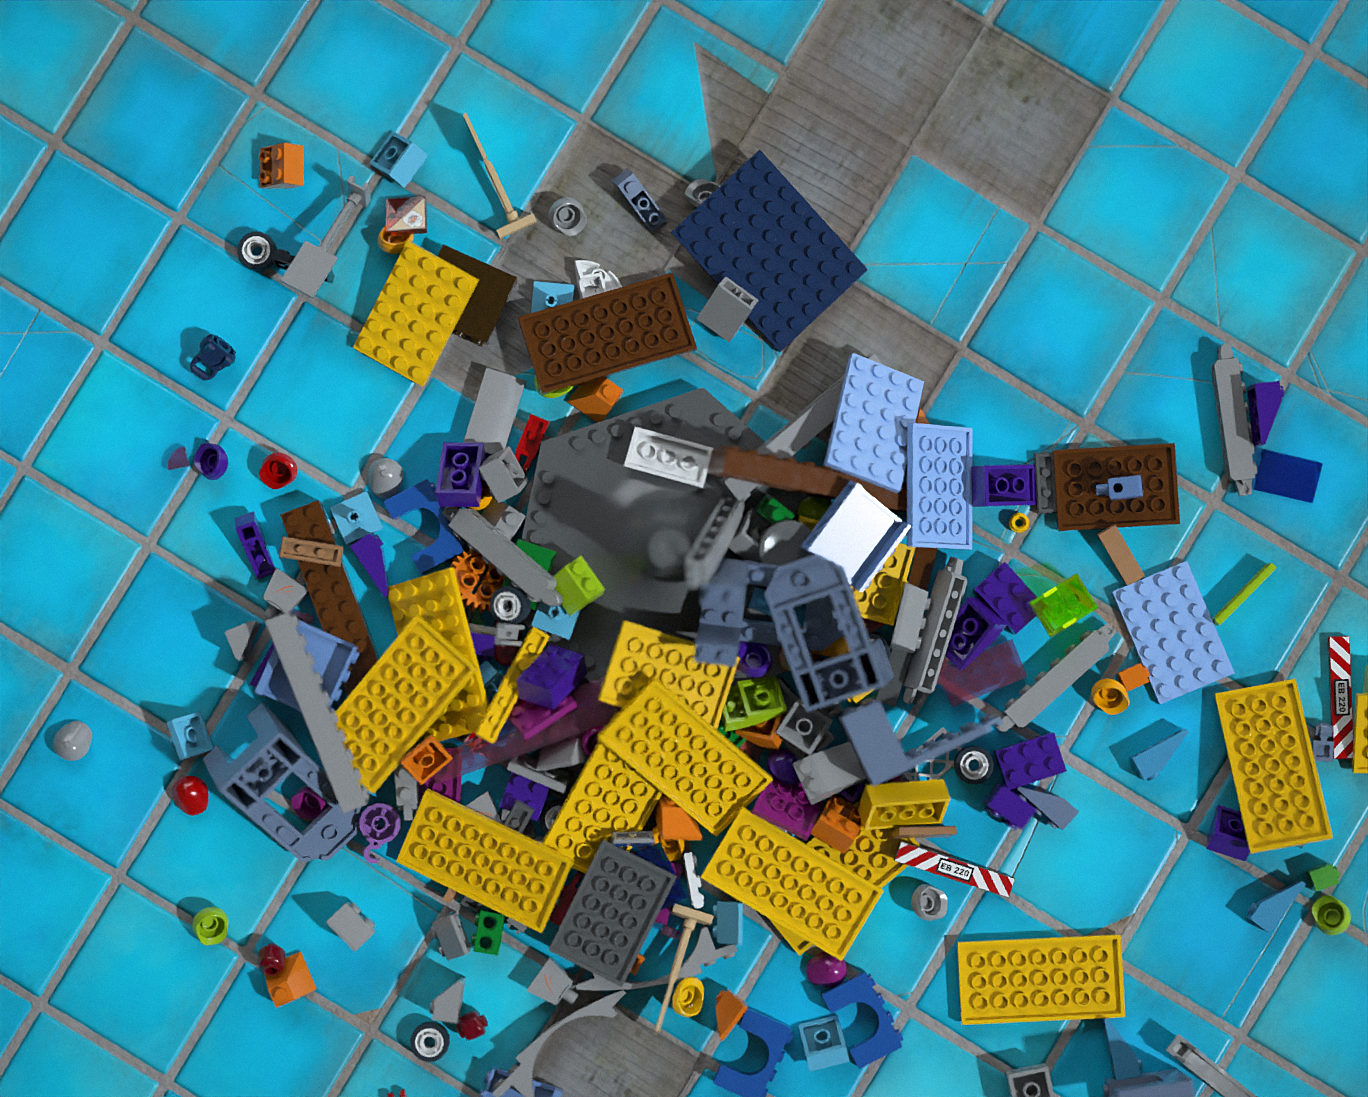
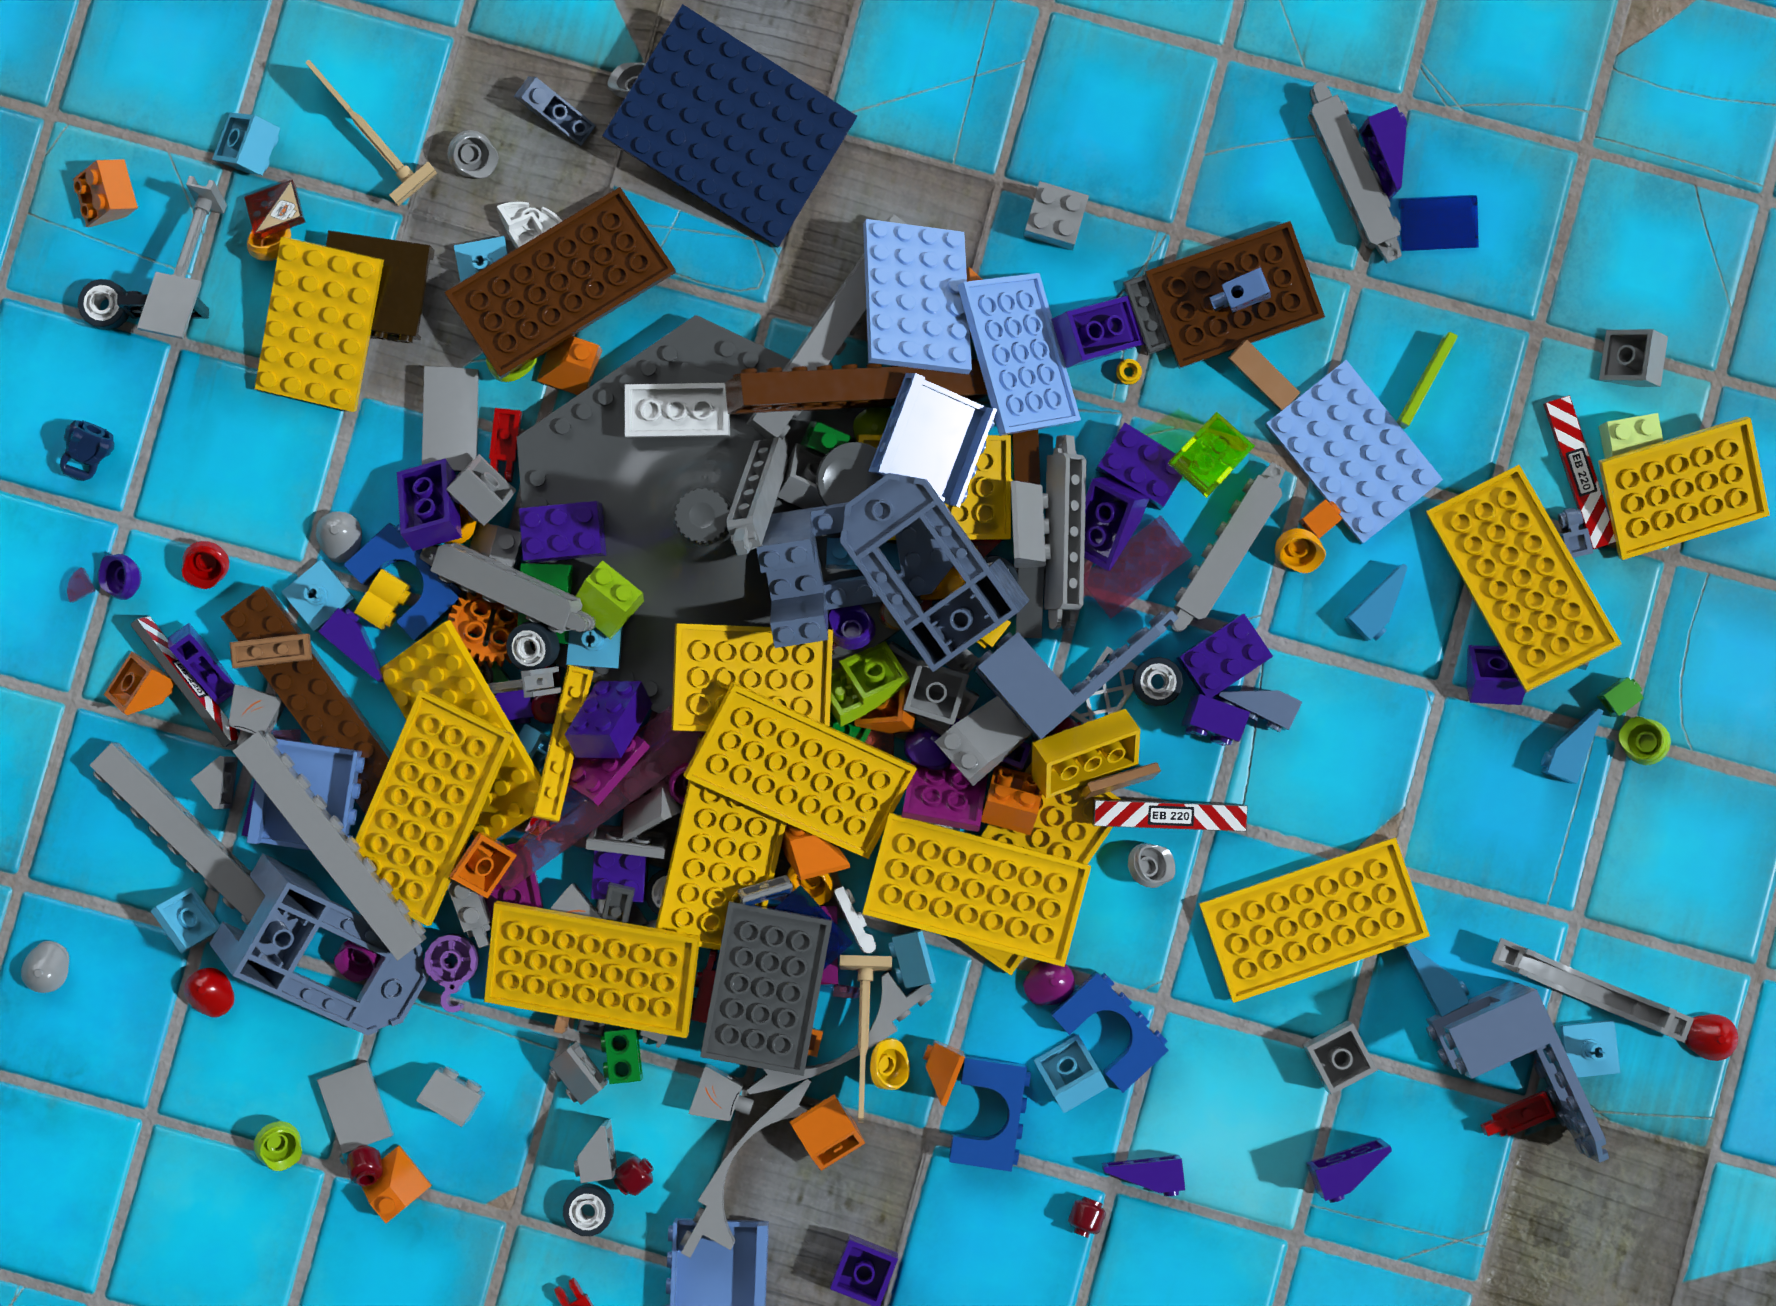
camera: 15 degrees left, 0 degrees up
light grey brick [697,277,759,342] -> none
none -> light grey brick [90,743,266,925]
none -> orange slope [104,651,175,715]
none -> tile [131,616,240,747]
none -> light grey tile [317,1061,394,1154]
none -> yellow brick [354,569,412,630]
none -> dark purple brick [519,501,607,563]
none -> orange slope [790,1094,866,1171]
none -> light grey brick [1024,181,1089,251]

